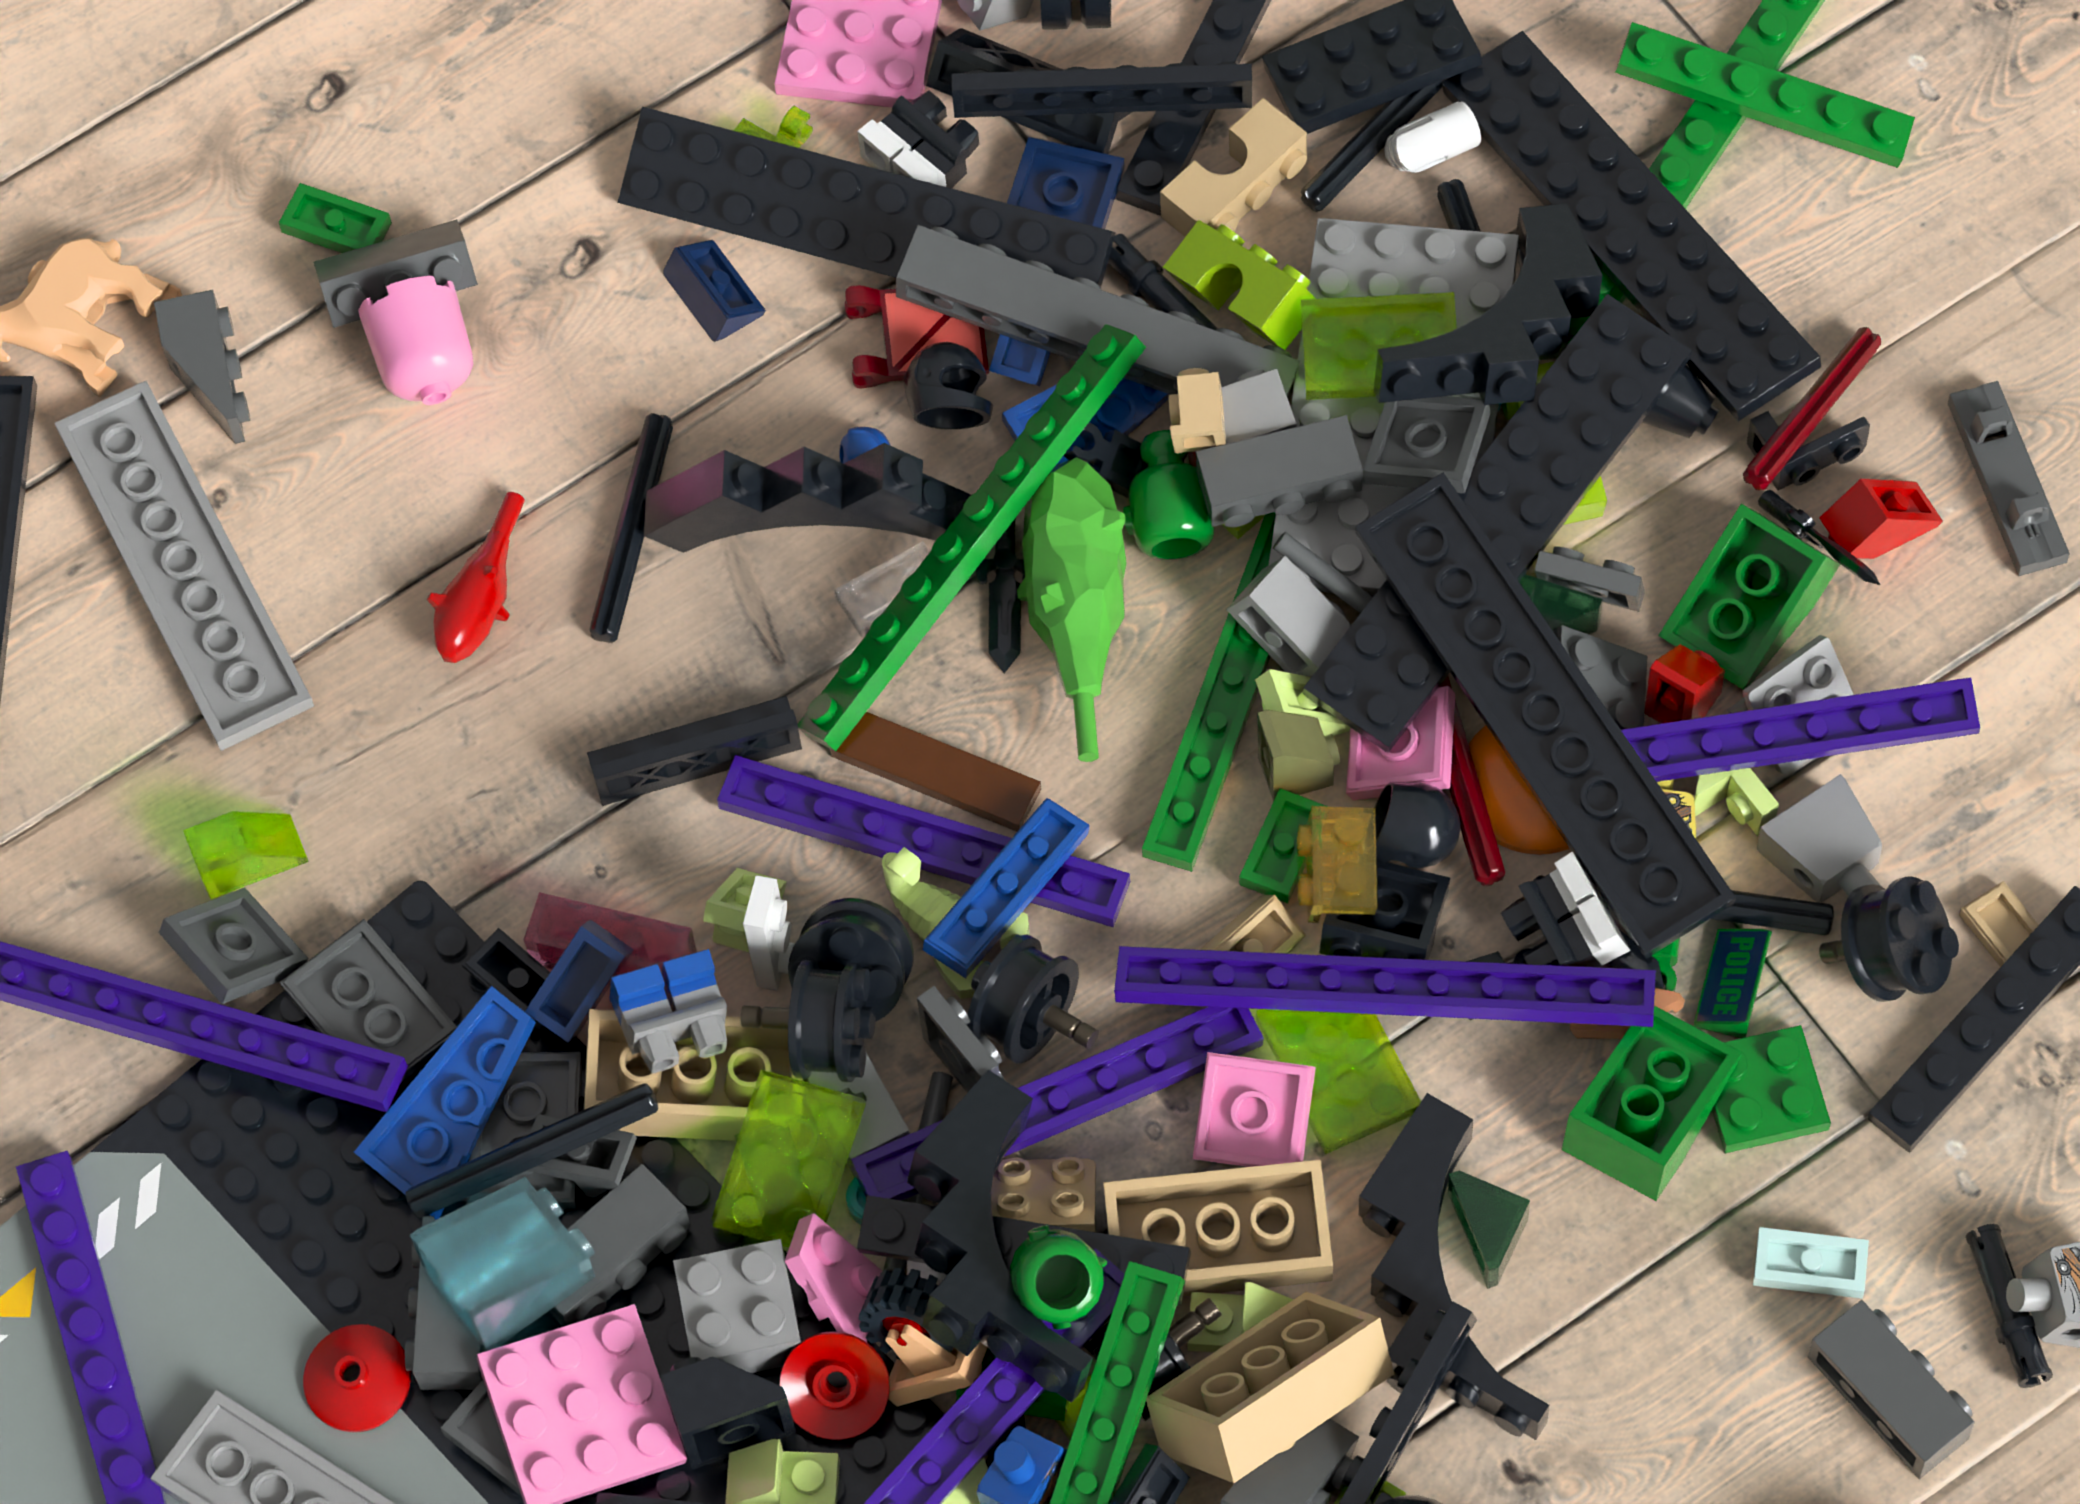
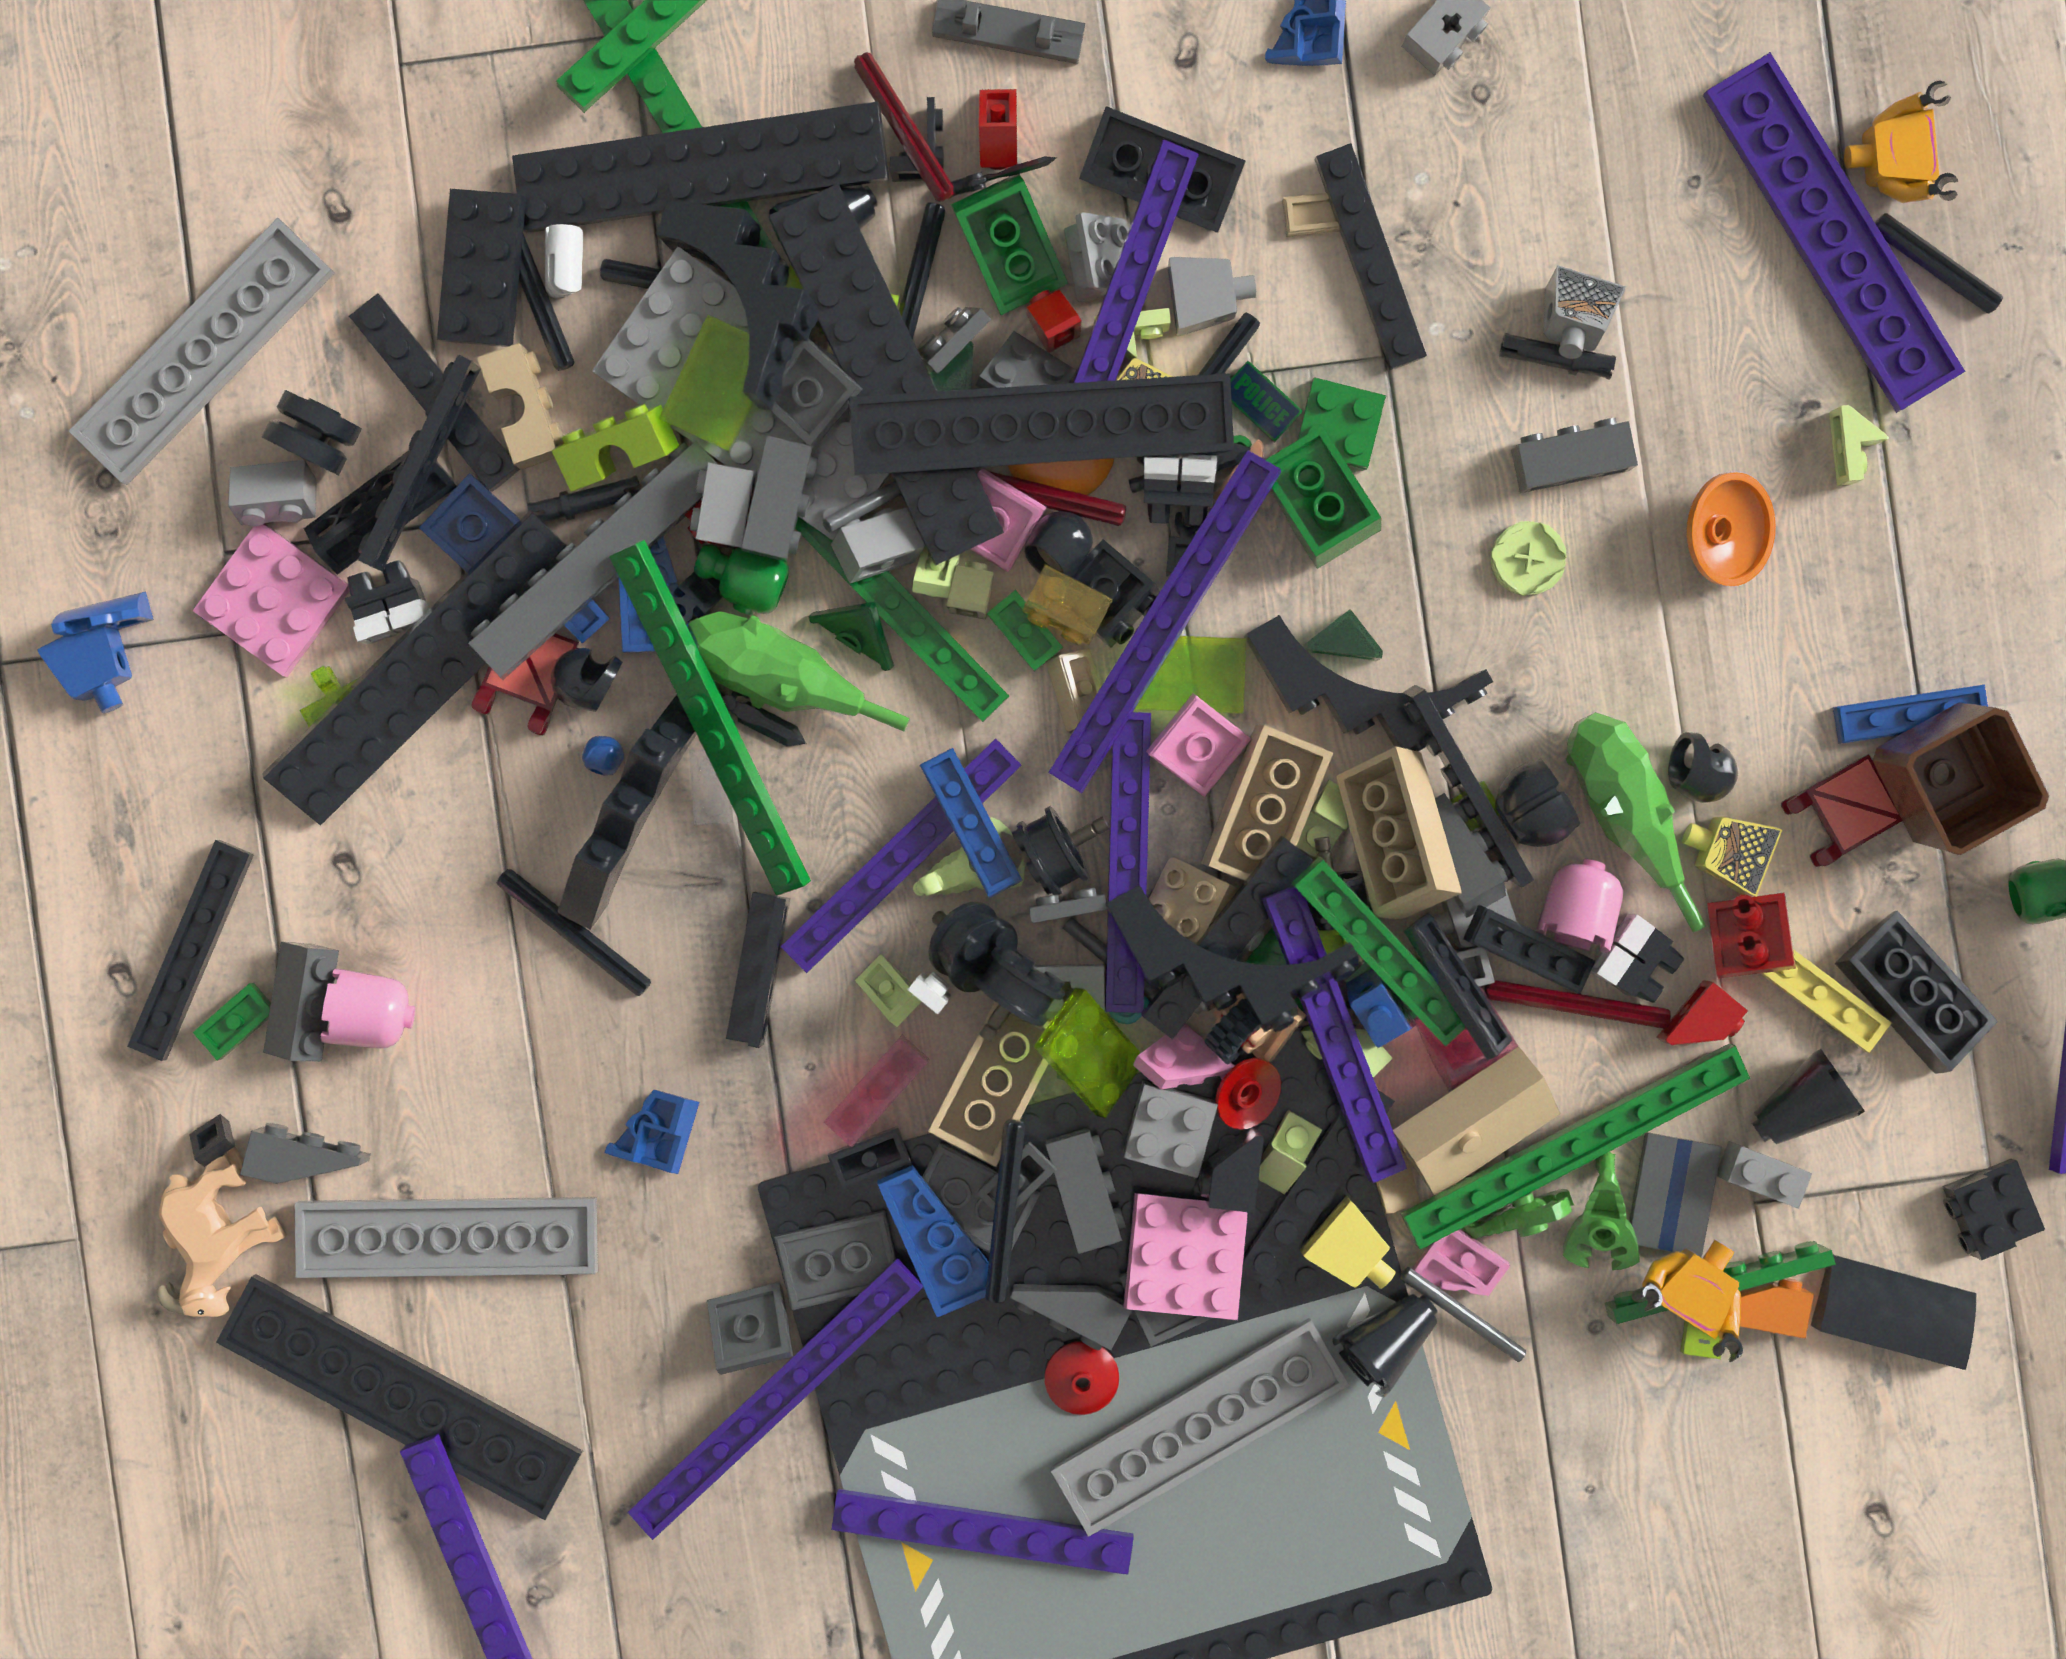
camera: 70 degrees left, 25 degrees up
clear neon green slope [183,811,309,899] -> none
clear light blue slope [410,1177,595,1351] -> none
red piece [427,492,525,663] -> none
dark blue piece [525,919,634,1042] -> none
light grey hips [609,949,727,1073] -> none
dark blue slope [663,240,766,342] -> none
reddish brown tile [830,712,1041,832] -> none
green piece [1010,1224,1107,1330] -> none
tan brick [1169,368,1226,453] -> none
light aqua plate [1753,1227,1869,1299] -> none
black wheel [1819,876,1959,1002] -> none
none -> black plate [127,840,254,1061]
none -> black plate [189,1114,235,1167]
none -> blue slope [605,1090,700,1174]
none -> dark green tile [808,602,894,671]
none -> black axle [899,202,946,340]
none -> black slope [1079,106,1246,233]
none -> yellowish green tile [1490,521,1567,596]

